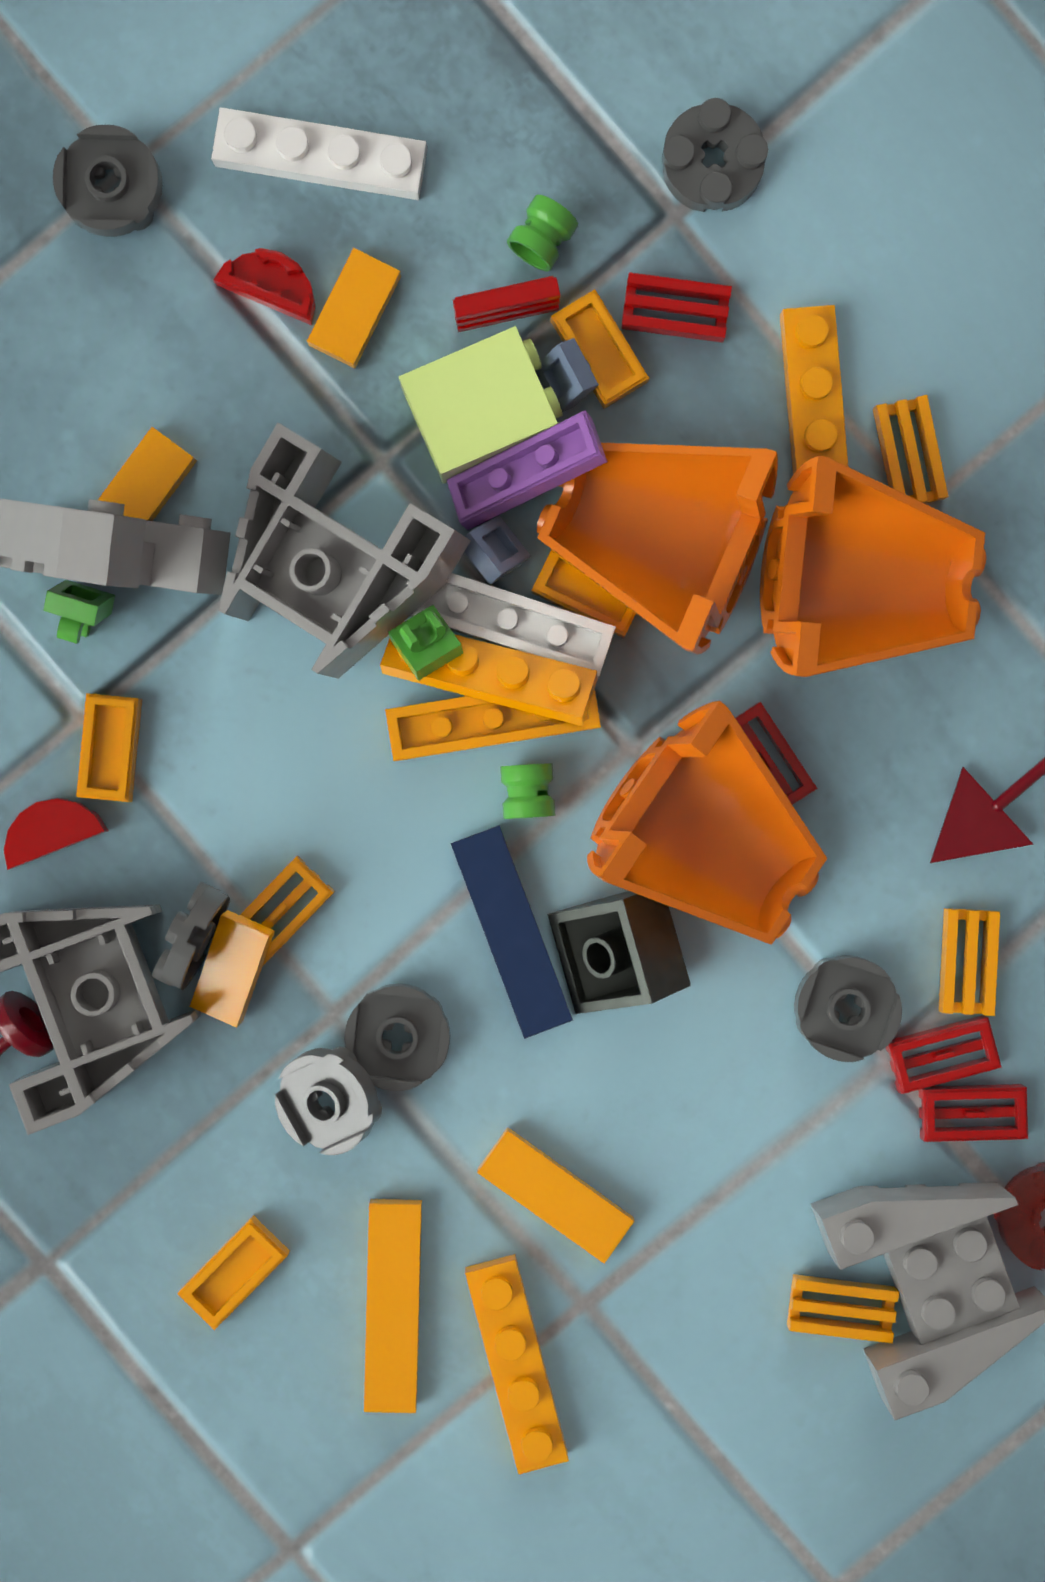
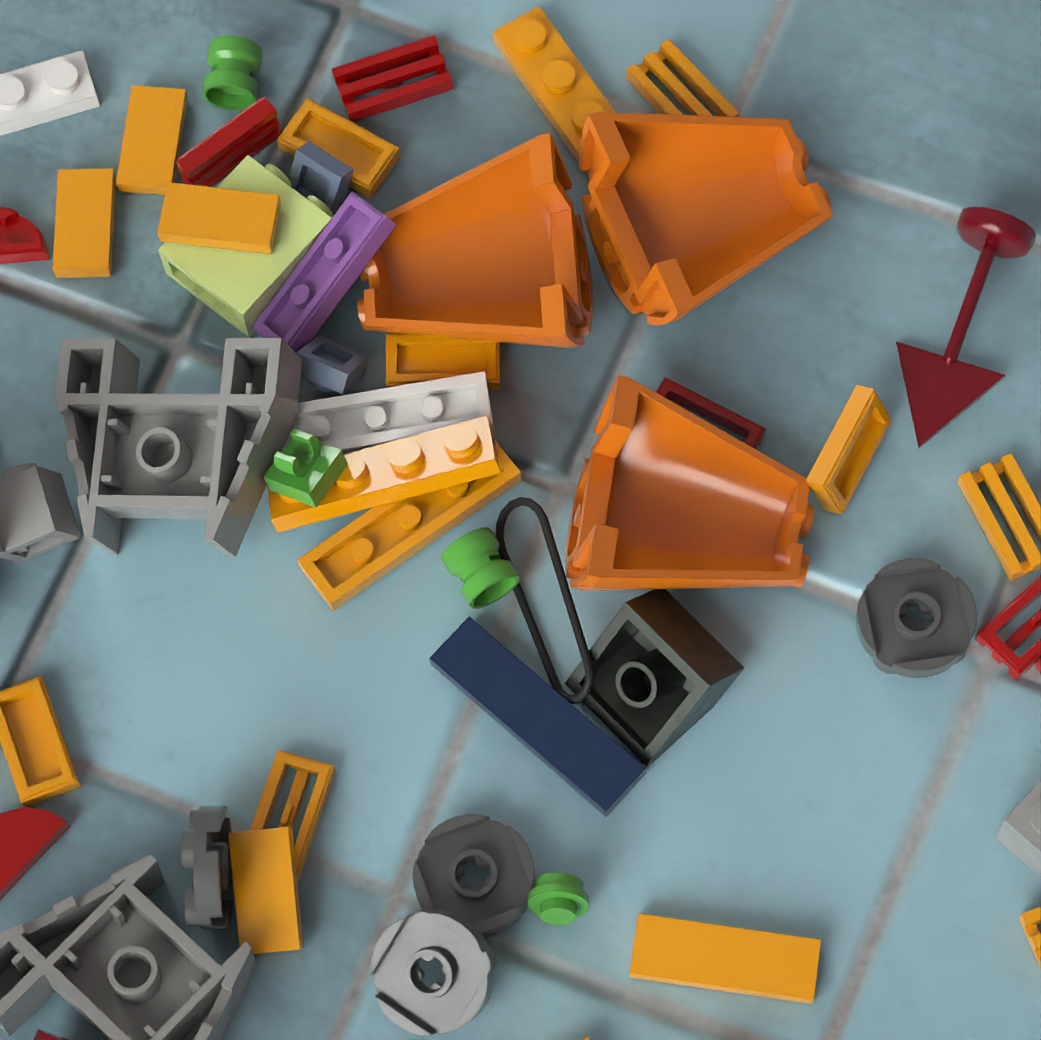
camera: 25 degrees left, 20 degrees down
none -> light orange tile [116,85,188,195]
none -> light orange tile [157,182,281,254]
none -> black piece [495,497,594,704]
none -> bright green plate [528,872,589,925]
none -> light orange tile [805,385,892,515]

